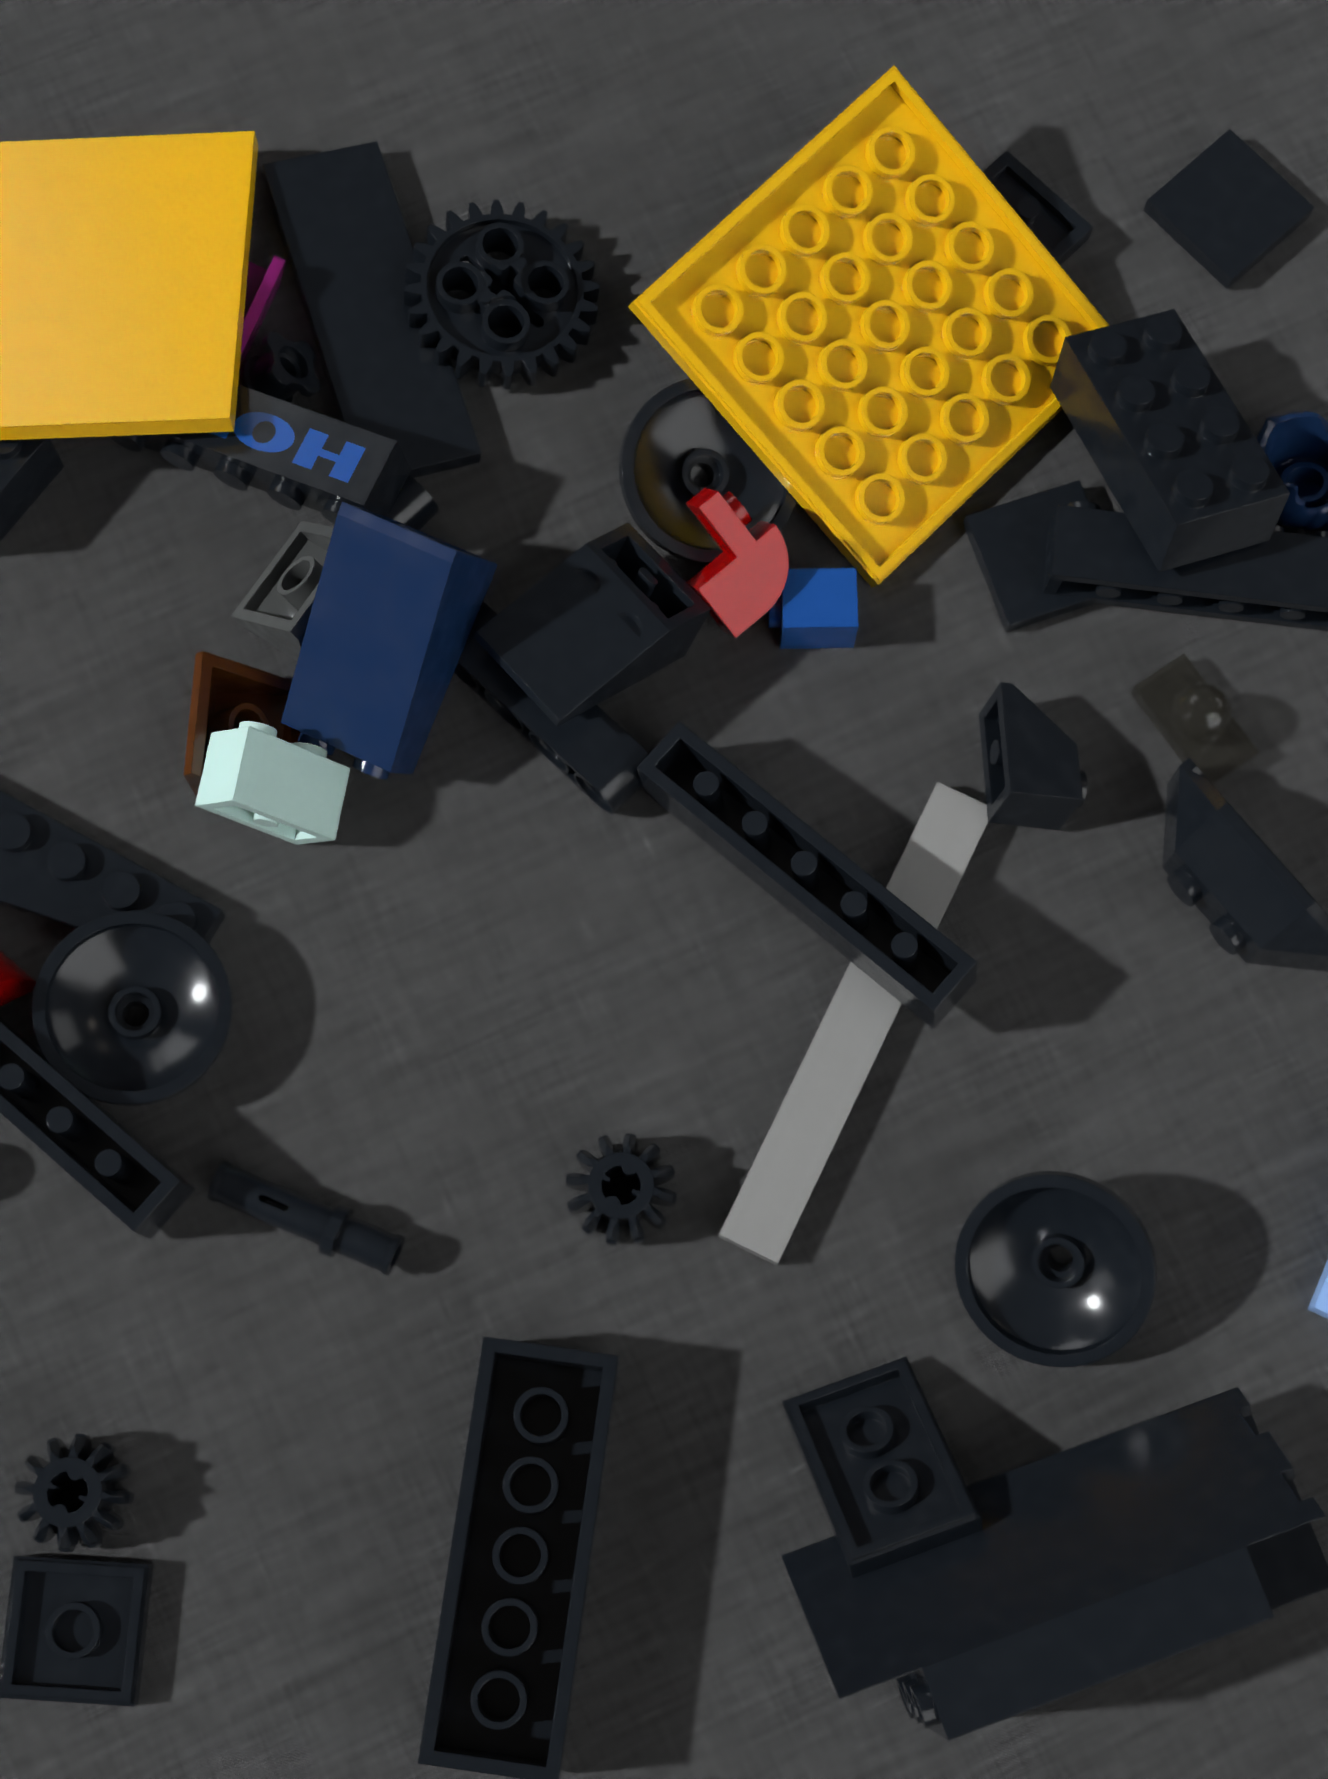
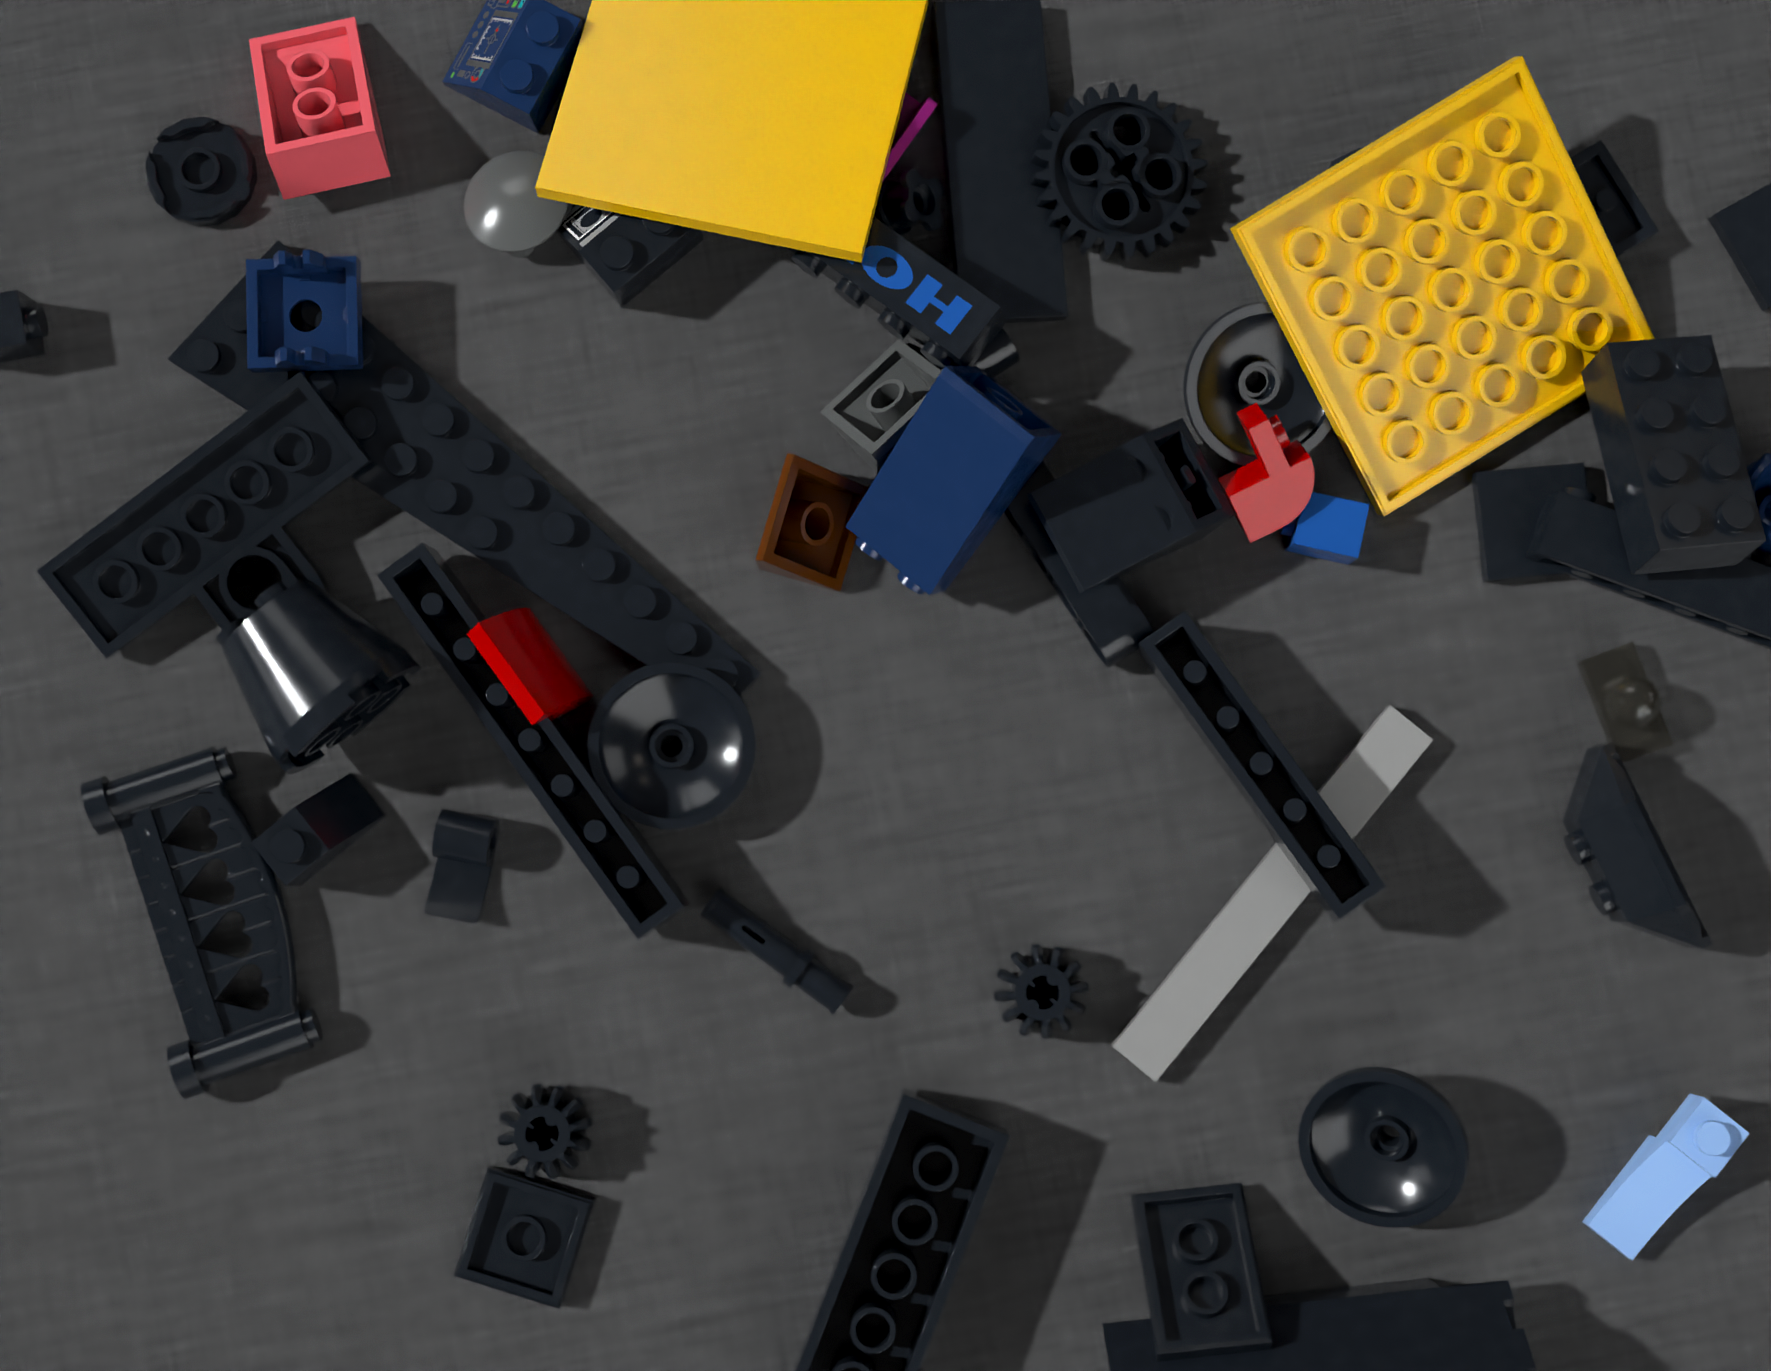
camera: 15 degrees right, 10 degrees up
light aqua brick [195,721,350,845] -> none
black slope [979,682,1087,830] -> none

